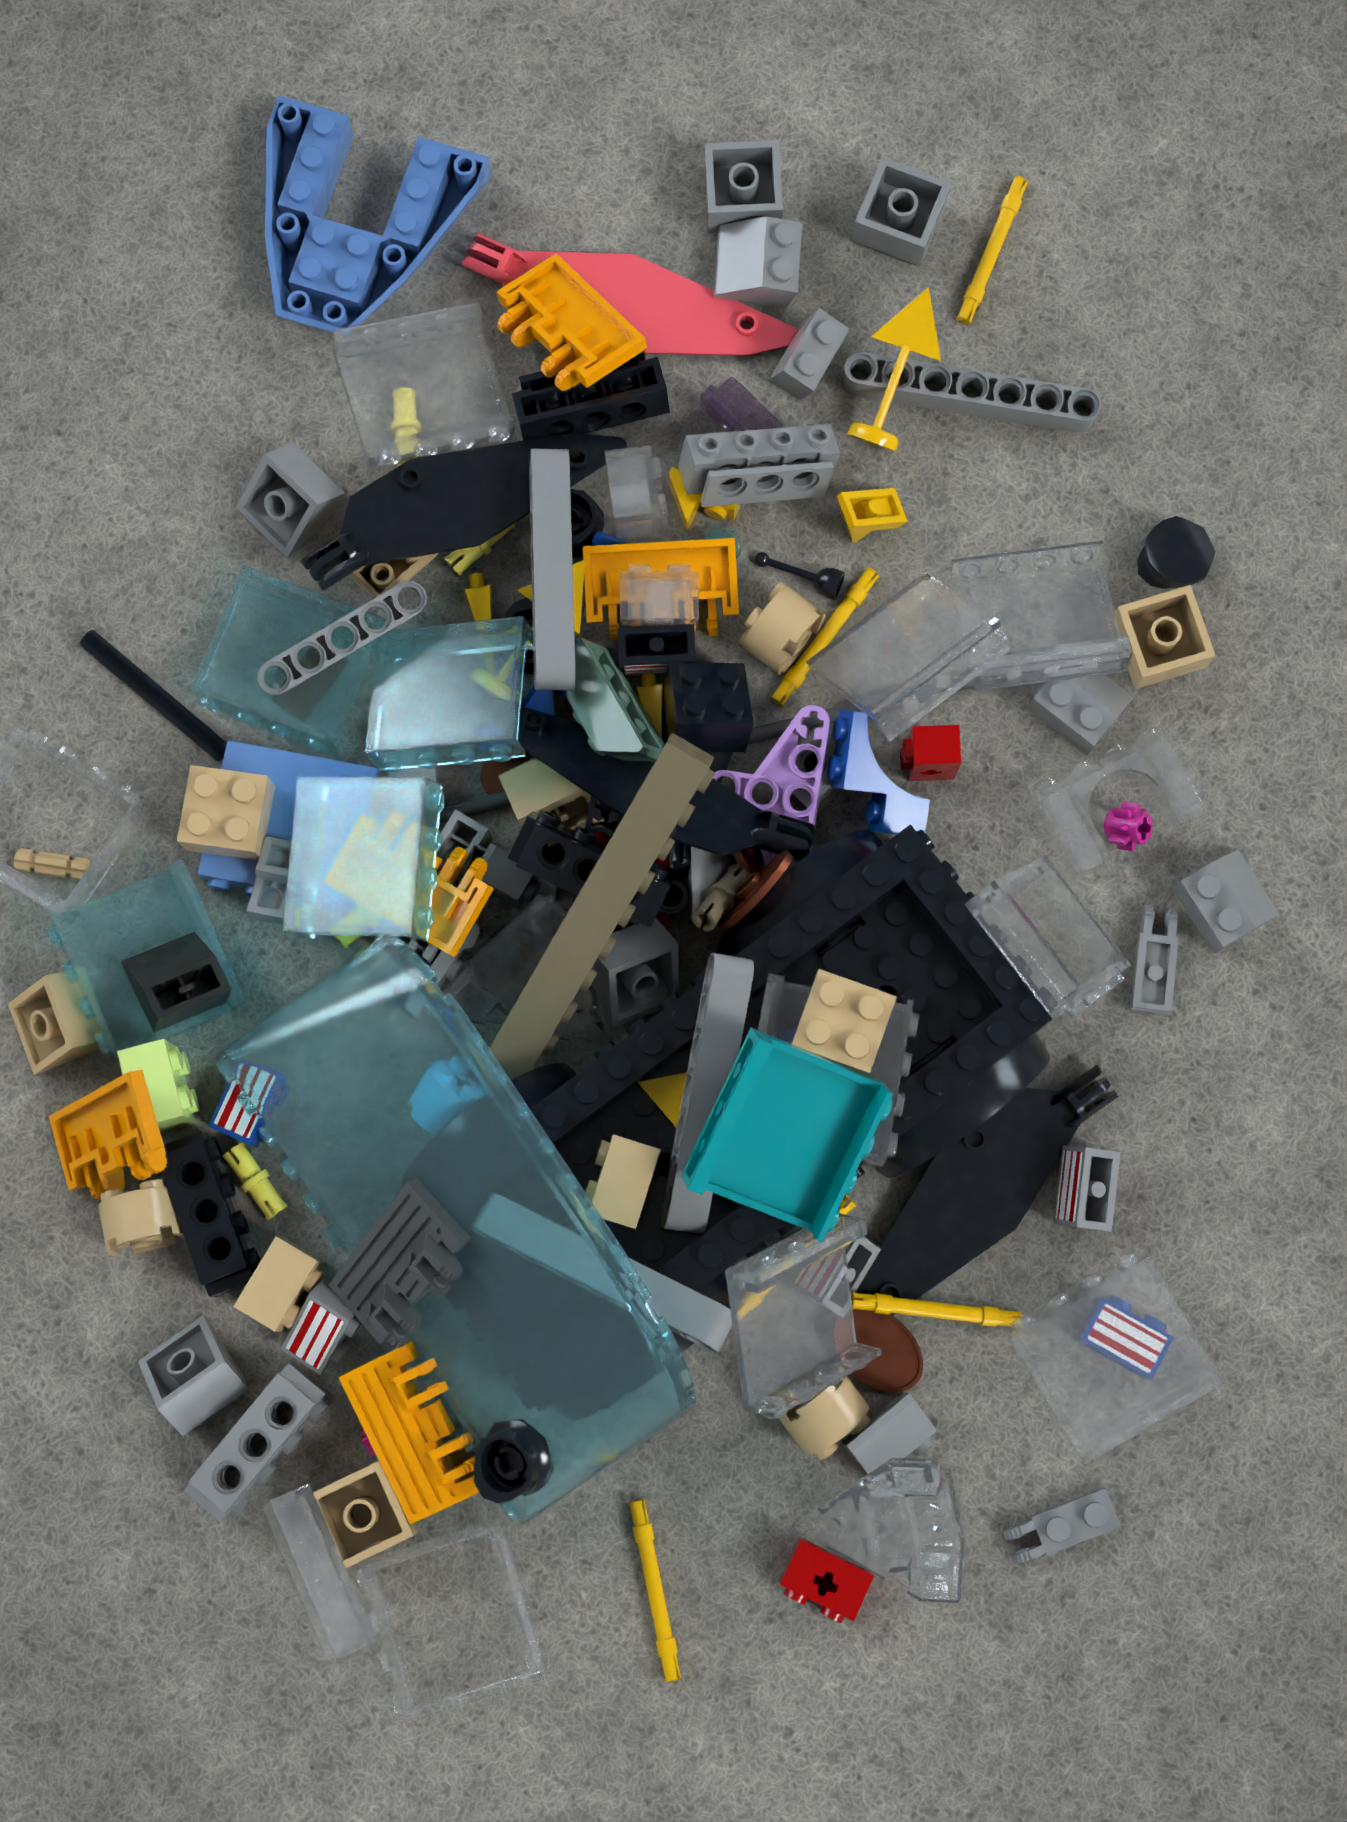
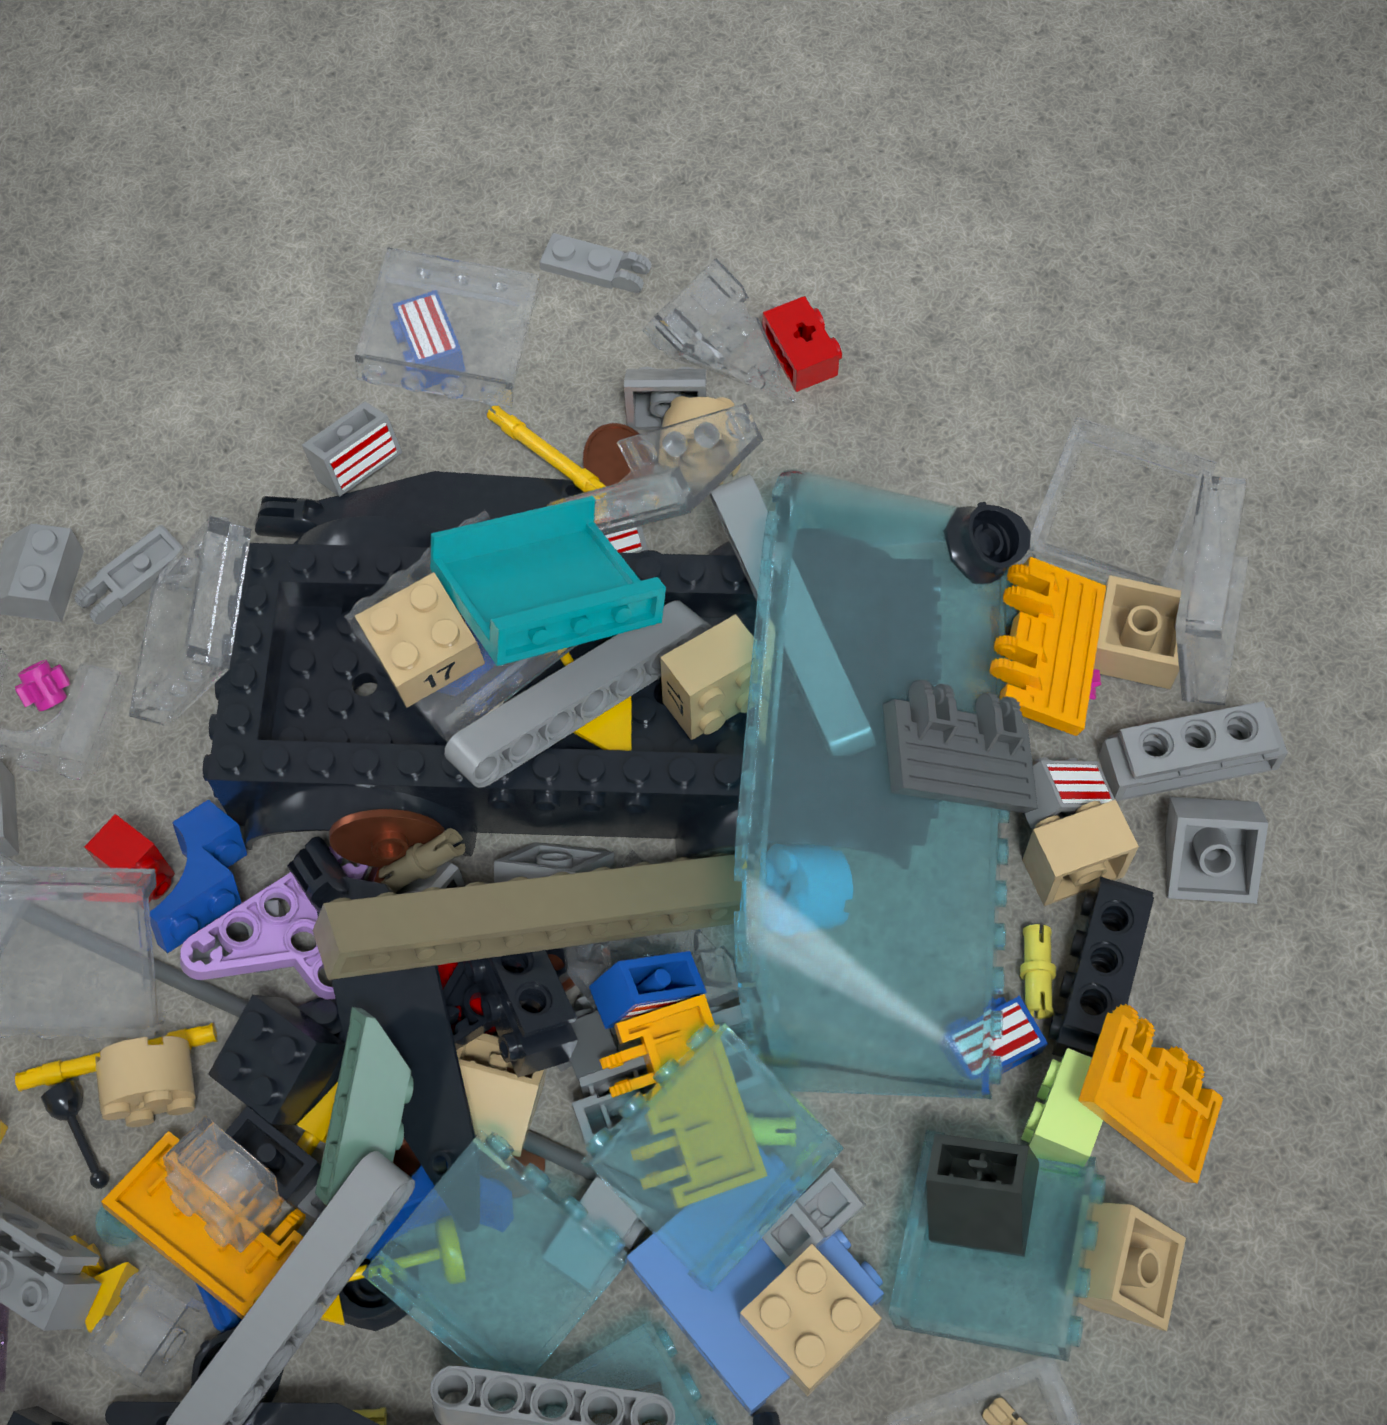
camera: 140 degrees left, 15 degrees down
tan brick [98,1179,185,1255] -> none
yellow piece [464,573,497,676] -> none
yellow piece [628,1499,682,1682] -> none
none -> blue brick [589,951,707,1029]

